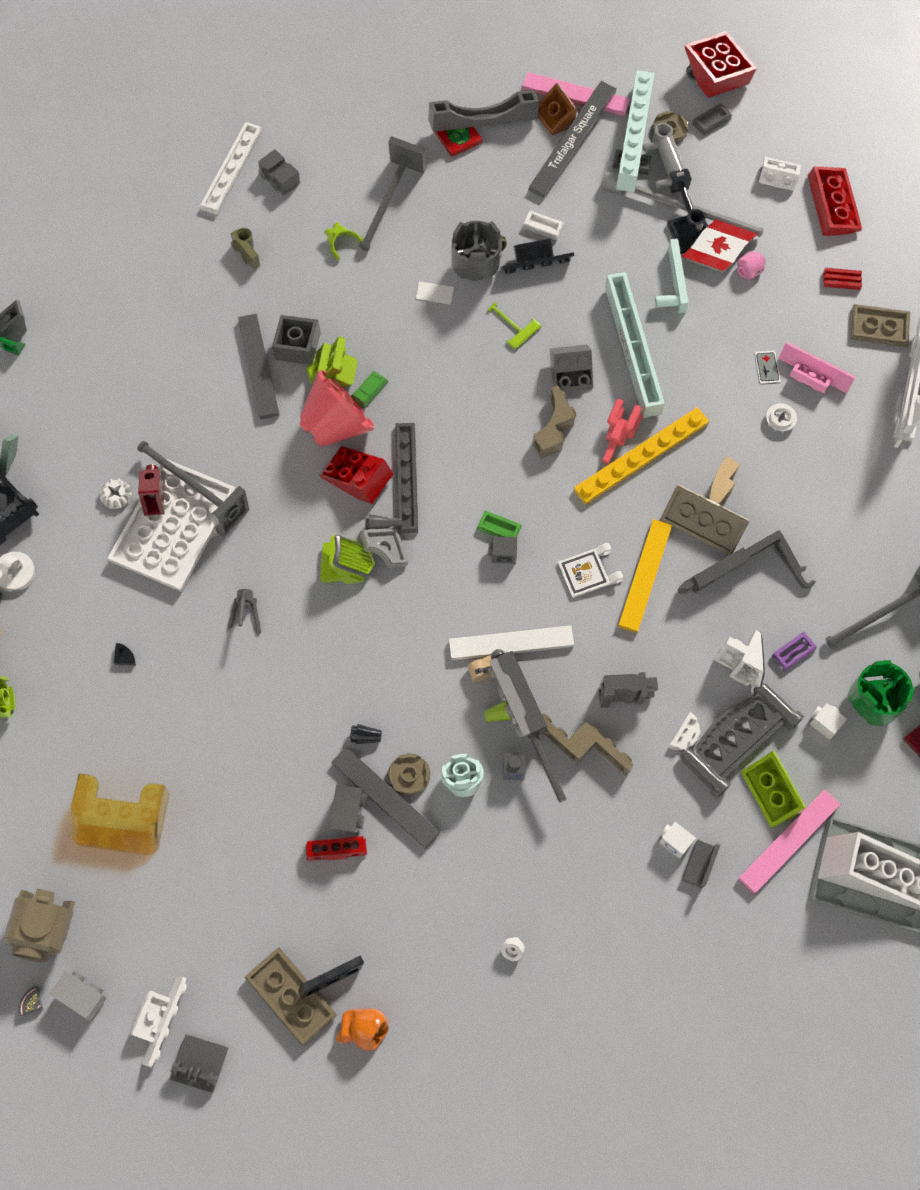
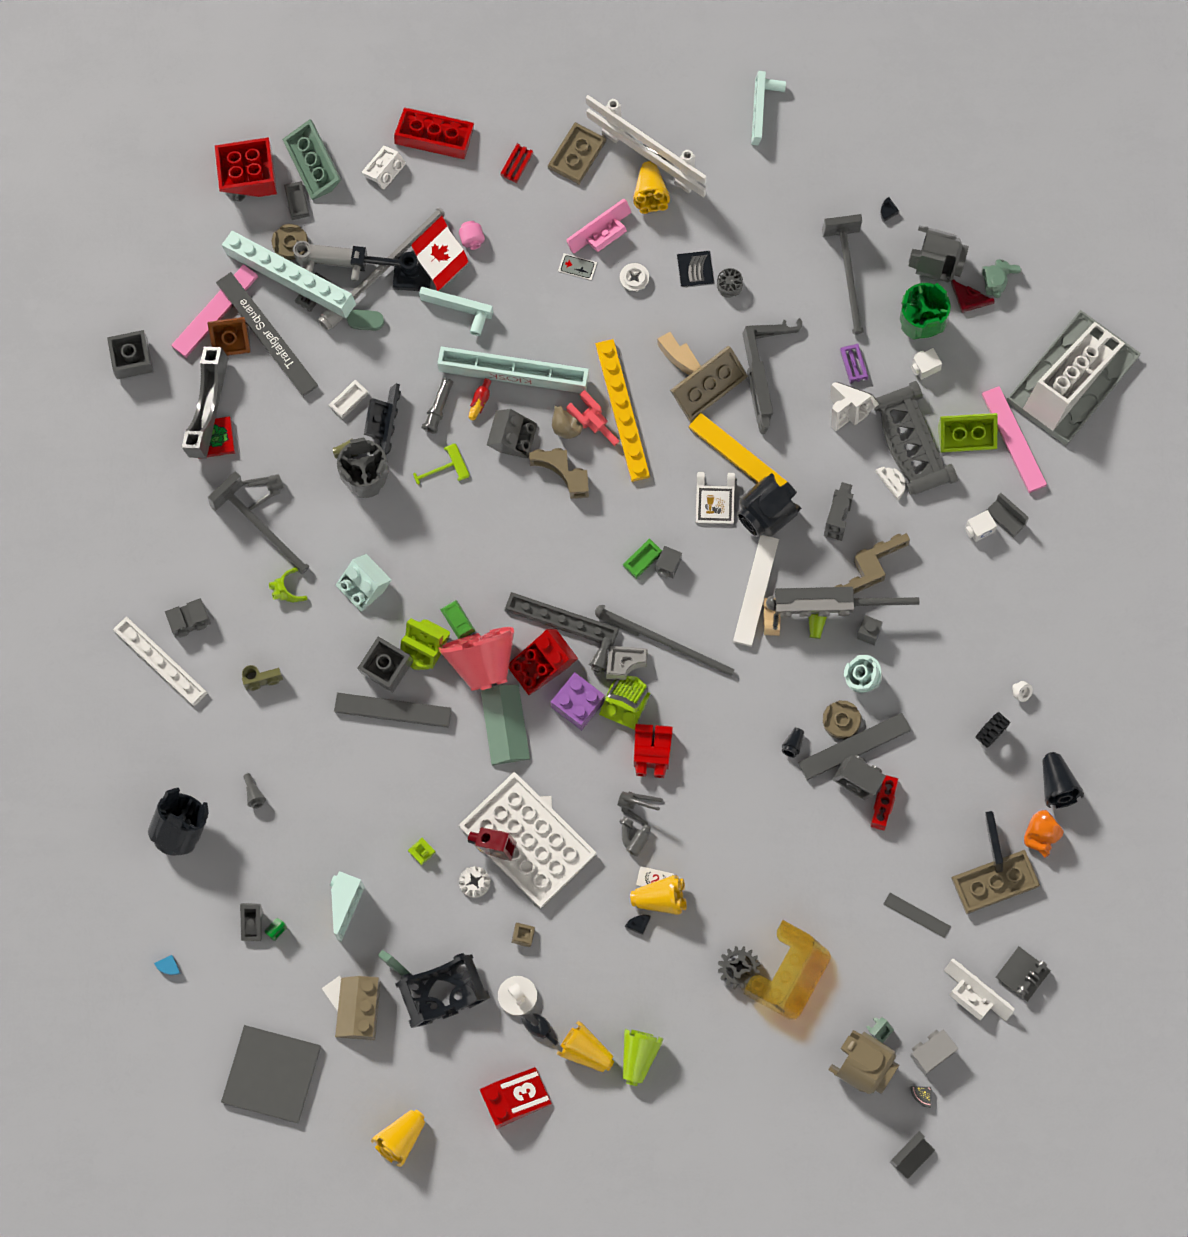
camera: 60 degrees left, 5 degrees up
dark grey tile [137,441,250,537] -> none
white sticker [416,281,454,305] -> none
none -> dark grey brick [107,330,153,380]
none -> black piece [148,787,209,856]
none -> dark grey plant [242,474,283,510]
none -> dark grey cone [243,773,266,809]
none -> sand green slope [282,119,341,200]
none -> light aqua slope [330,871,365,942]
none -> light aqua slope [336,554,392,611]
none -> sand green tile [347,310,384,331]
none -> lime tile [408,837,436,866]
none -> dark grey pin [421,378,454,434]
none -> red piece [468,378,492,420]
none -> sand green slope [481,685,530,765]
none -> dark tan tile [511,922,535,947]
none -> medium lavender brick [551,672,605,731]
none -> dark tan hair [552,405,583,439]
none -> dark grey bar [595,605,735,676]
none -> dark grey plant [619,817,651,857]
none -> yellow cone [630,875,687,915]
none -> yellow cone [633,161,670,214]
none -> red hips [634,724,673,778]
none -> white sticker [636,866,674,886]
none -> black sticker [677,251,714,287]
none -> dark grey wheel [717,268,743,298]
none -> dark grey gear [718,946,761,990]
none -> black piece [737,473,802,537]
none -> sand green tile [867,1017,894,1043]
none -> dark grey sticker [884,893,951,938]
none -> black tyre [975,712,1011,748]
none -> black cone [1042,752,1084,809]

